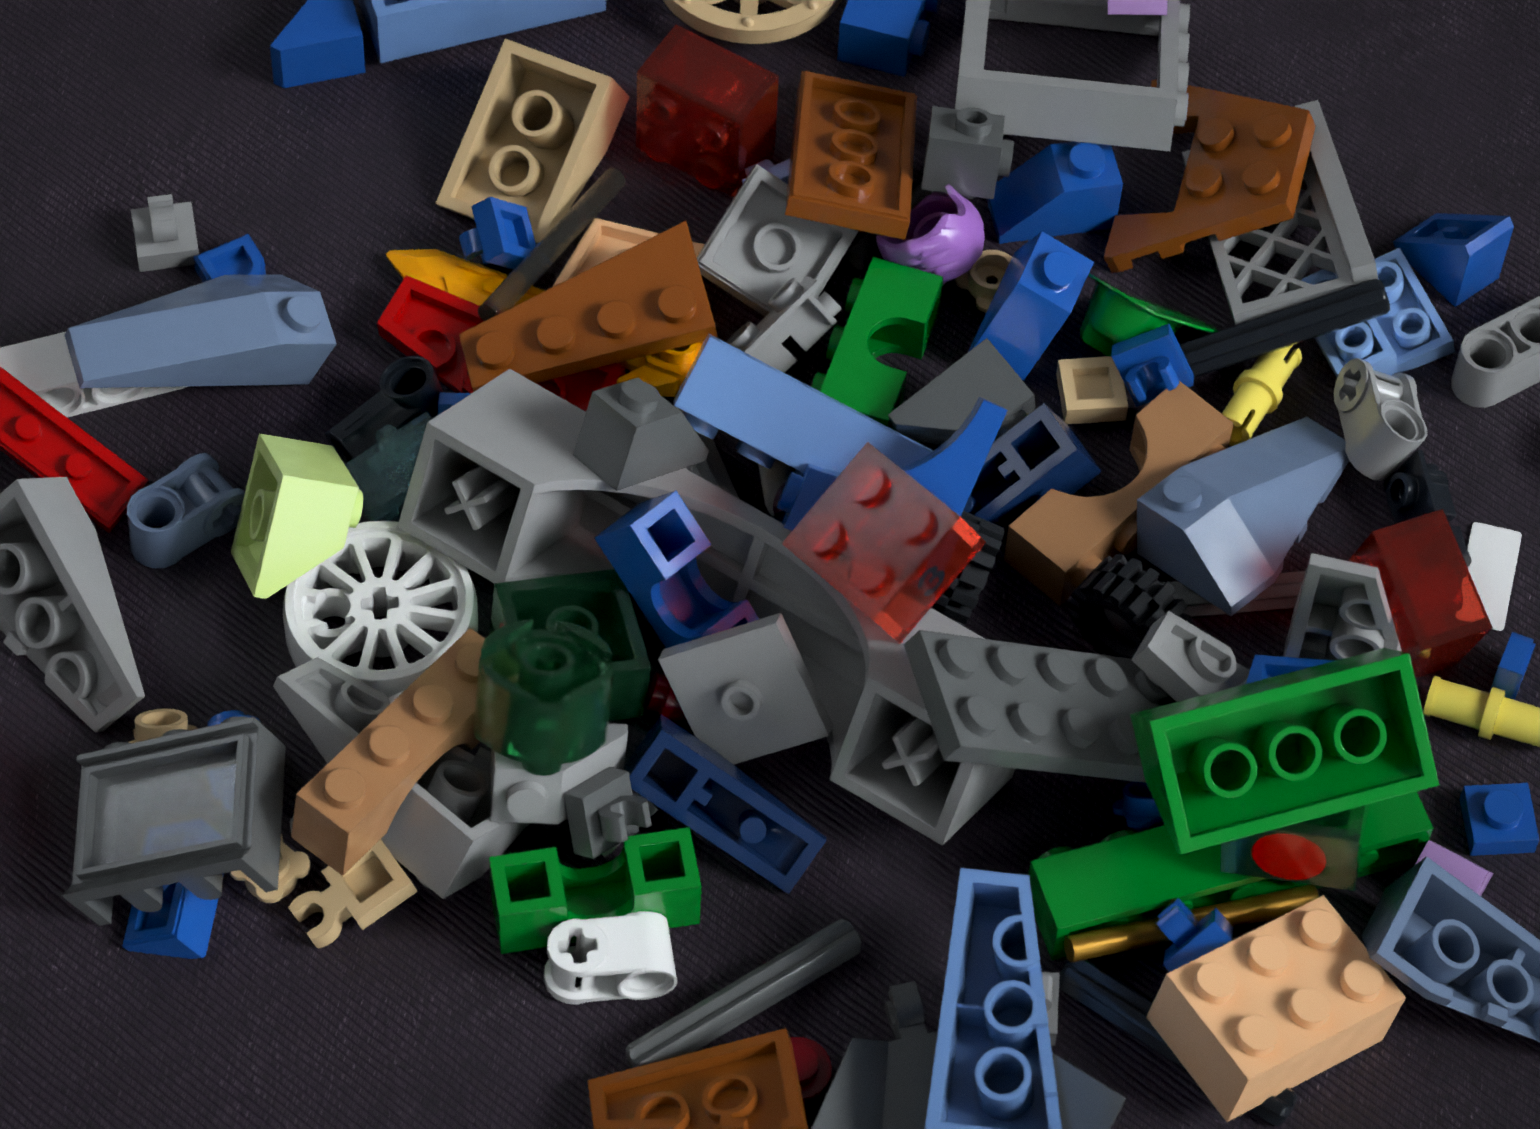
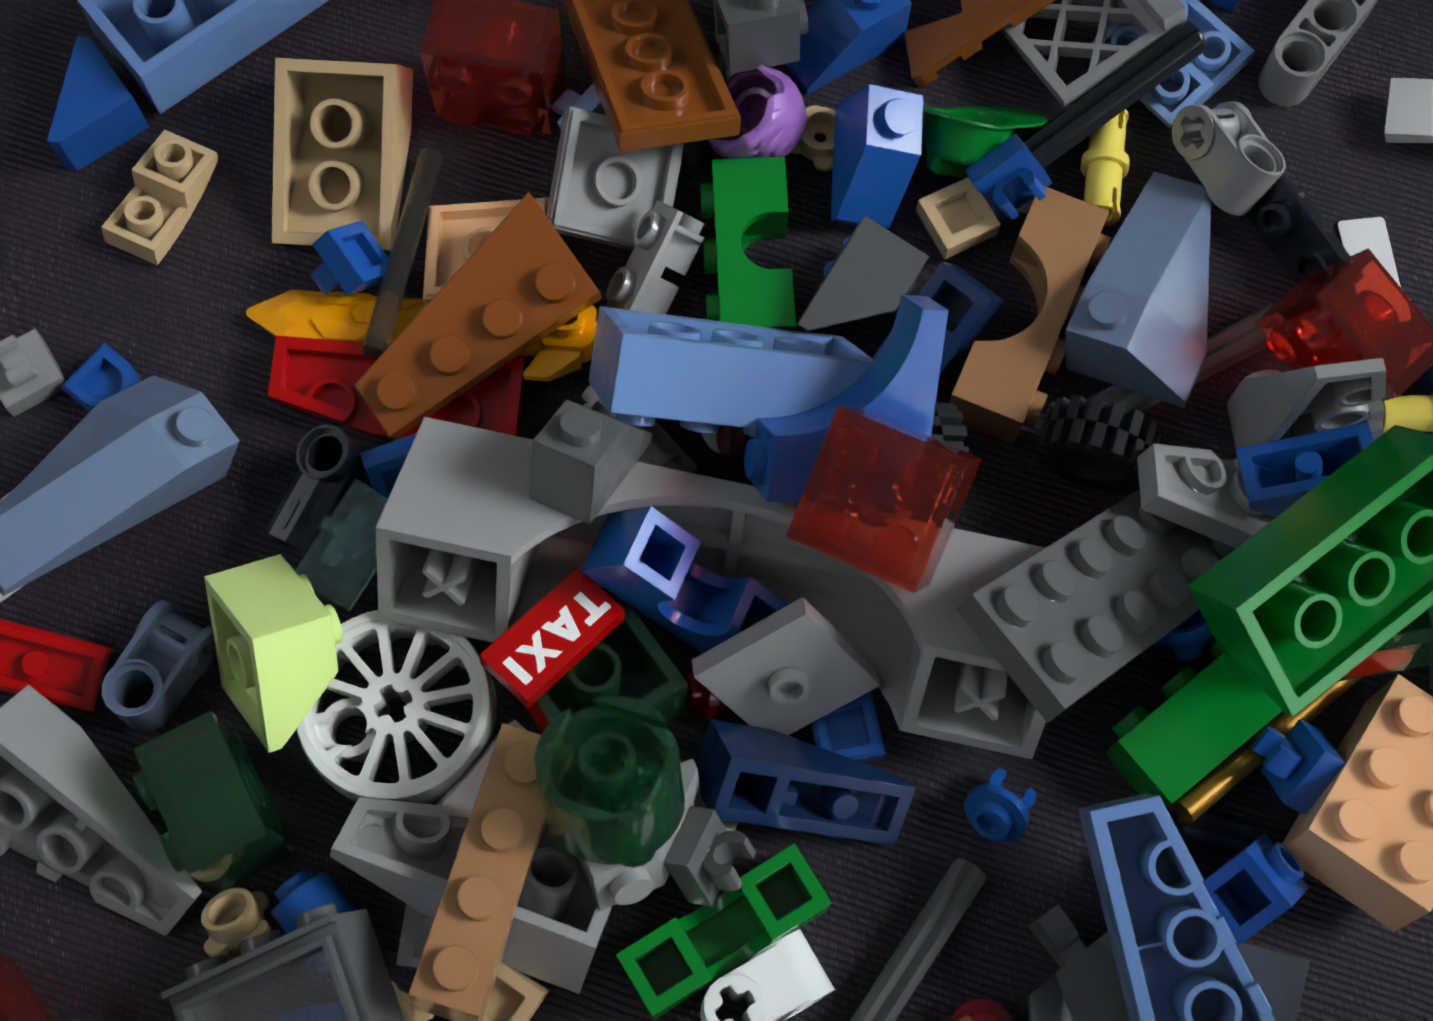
camera: 20 degrees left, 15 degrees up
none -> tan slope [101,129,218,266]
none -> clear green brick [133,711,295,891]
none -> red tile [479,567,625,708]
none -> blue tile [810,691,886,763]
none -> blue plate [964,768,1036,842]
none -> blue brick [1203,833,1309,946]

